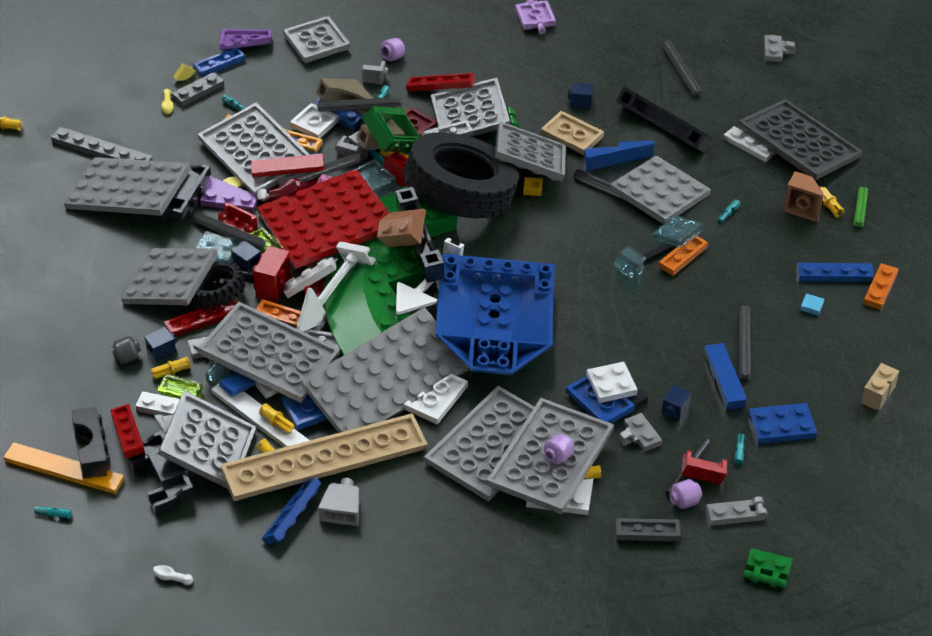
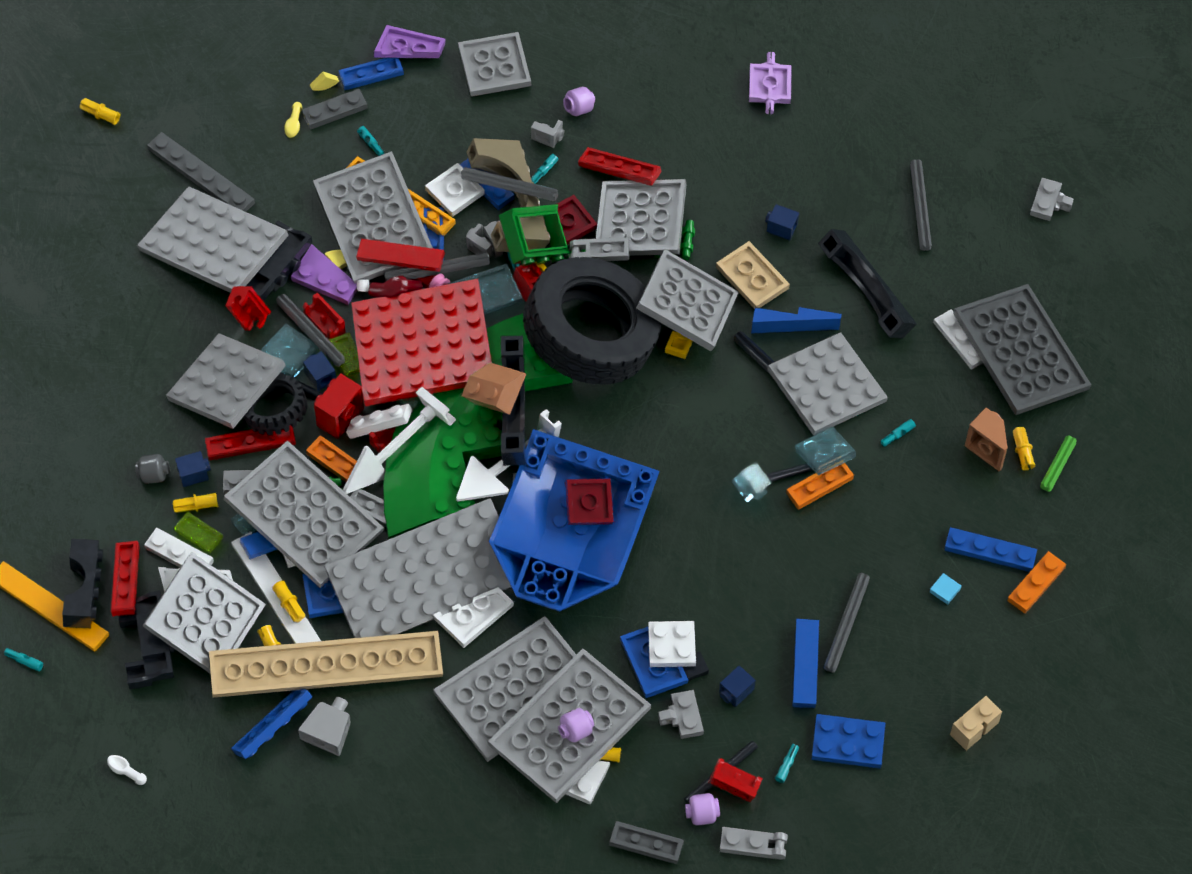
camera: 15 degrees right, 15 degrees up
none -> red hinge [226,286,271,331]
none -> dark red plate [565,479,614,525]

